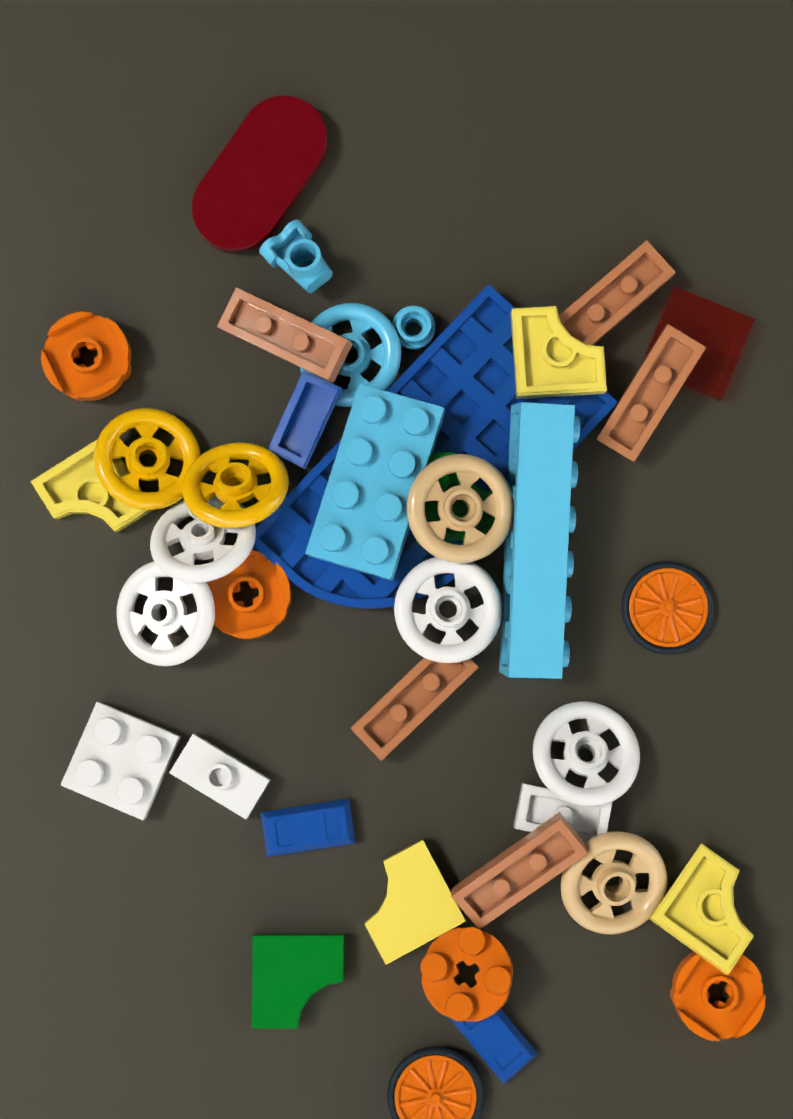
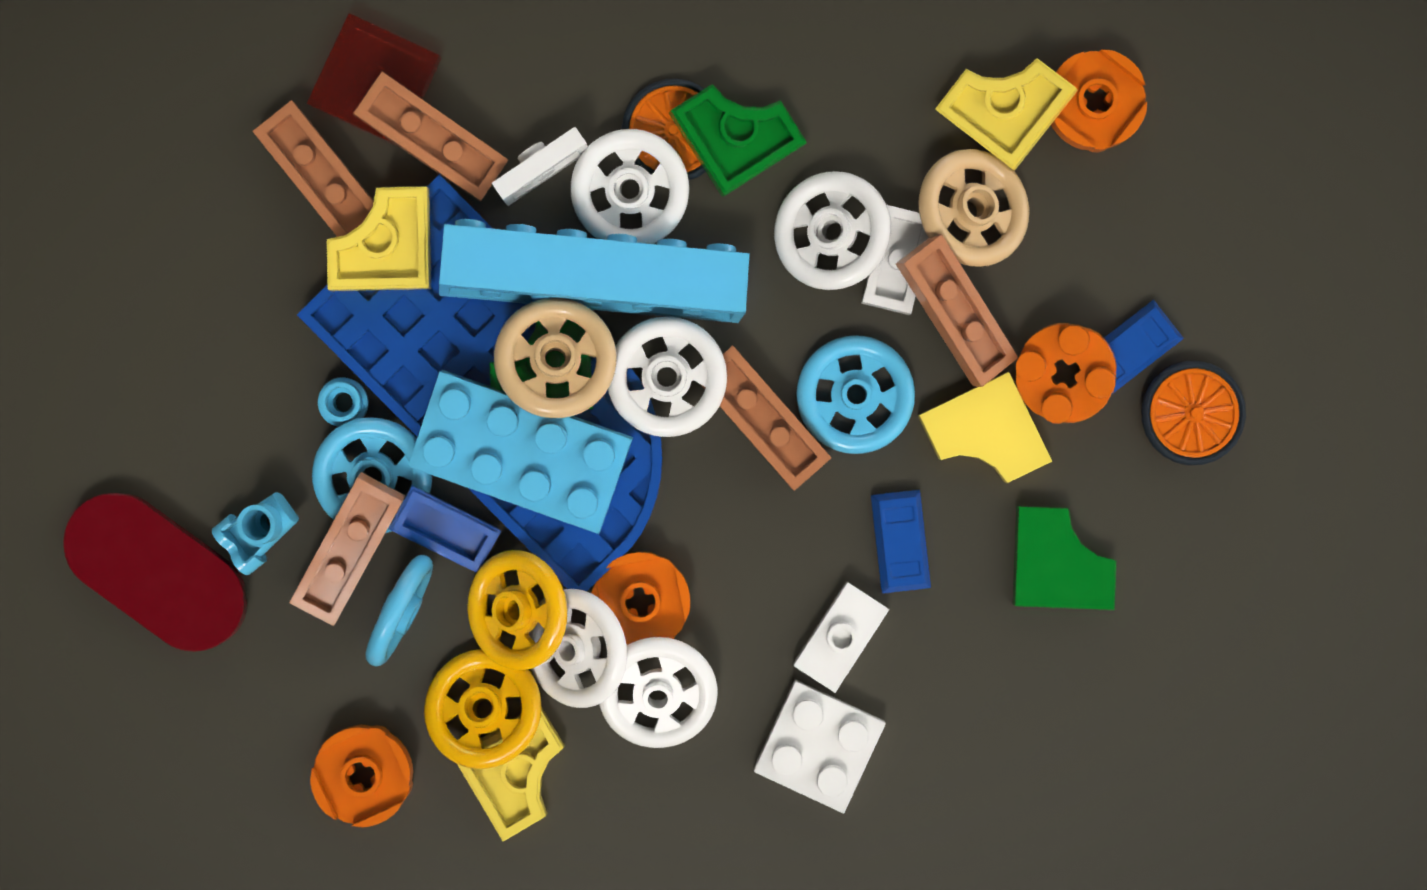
camera: 80 degrees left, 5 degrees up
none -> medium azure plate [365,555,433,667]
none -> white plate [492,127,588,206]
none -> white plate [571,129,689,244]
none -> green tile [669,84,807,197]
none -> medium azure plate [796,335,915,454]

